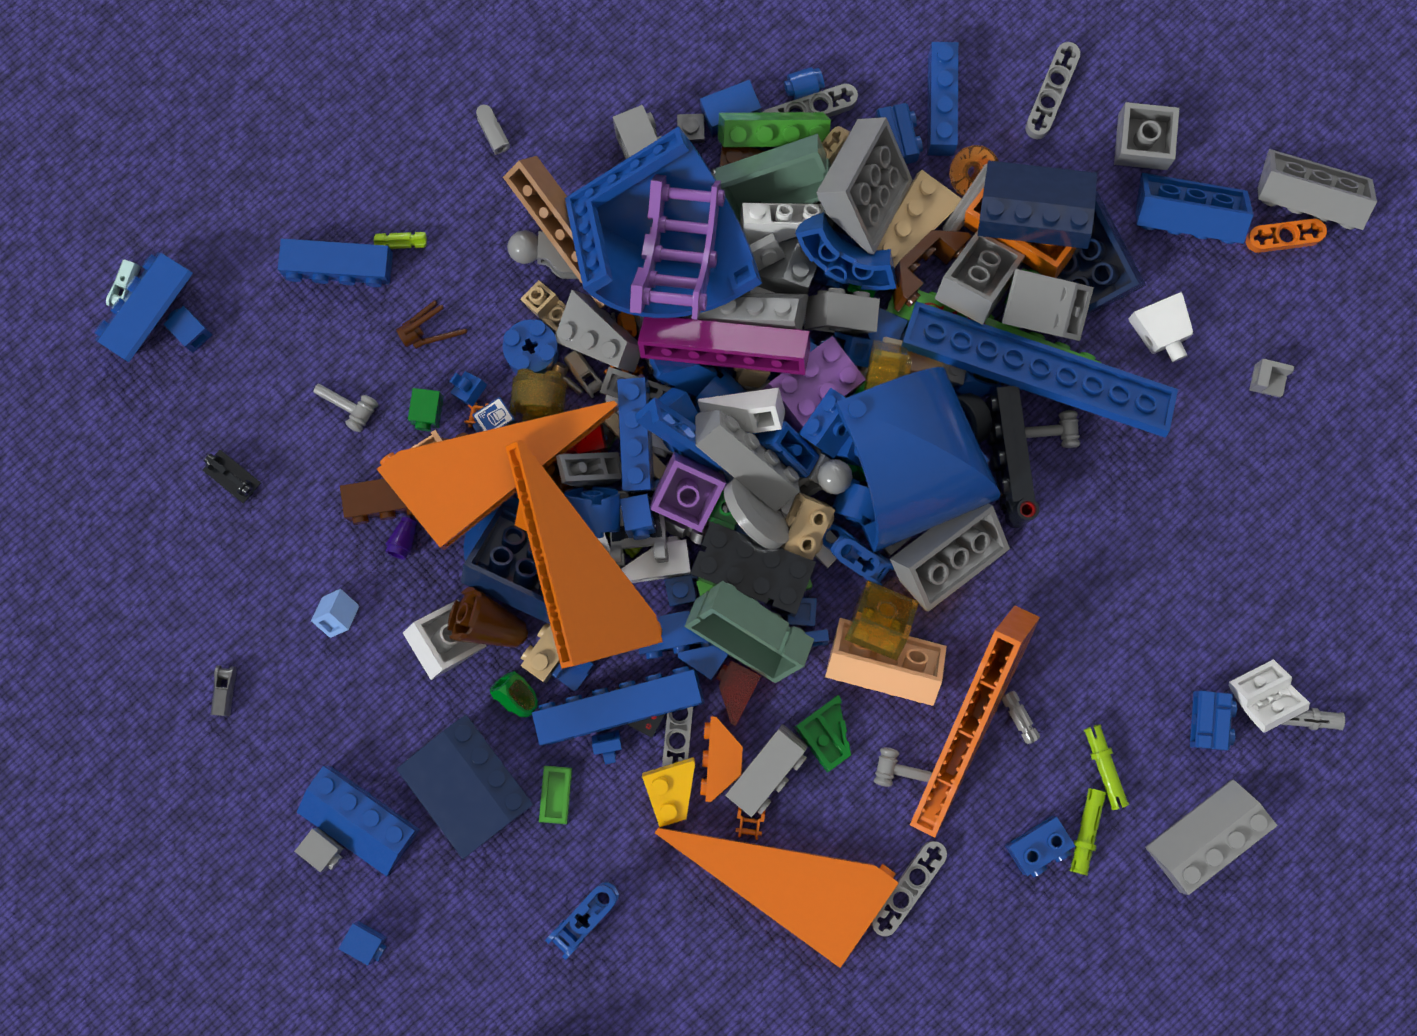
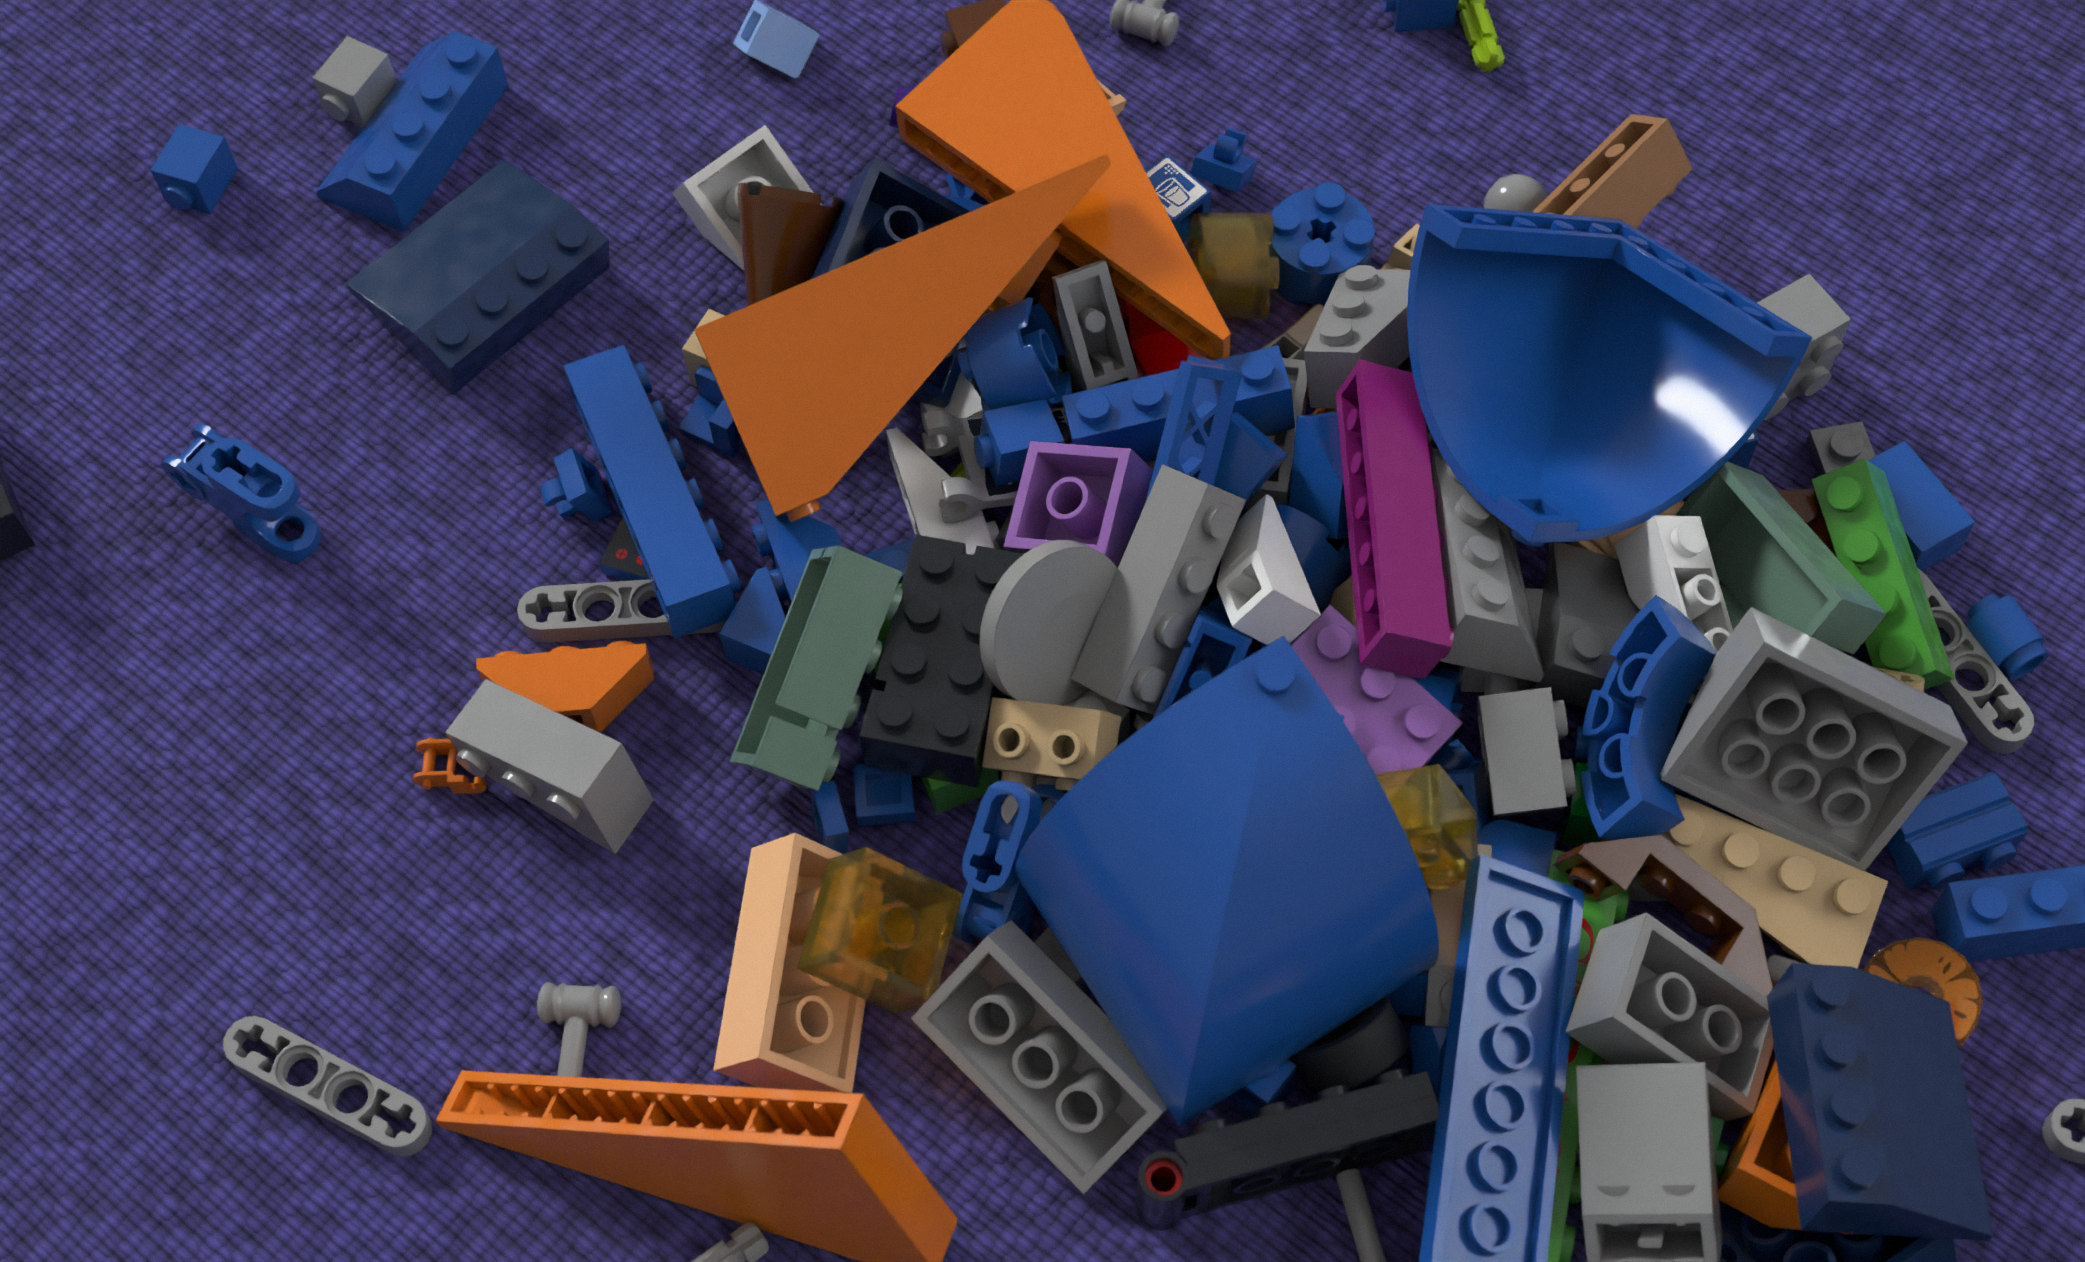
camera: 80 degrees right, 20 degrees down
reddish brown plant [396,300,468,349] -> none
green brick [408,388,444,431] -> none
light grey bar [476,105,510,155] -> none
green rock [490,671,537,717] -> none
bright green tile [539,766,573,824] -> none
flat silver hand [551,362,583,395] -> none
medium lavender fence [630,175,725,319] -> none
yellow wing [642,757,695,827] -> none
orange slope [655,827,899,968] -> none
clear red slope [716,661,761,727] -> none
light grey bracket [749,233,785,271] -> none
green wing [794,695,851,772] -> none

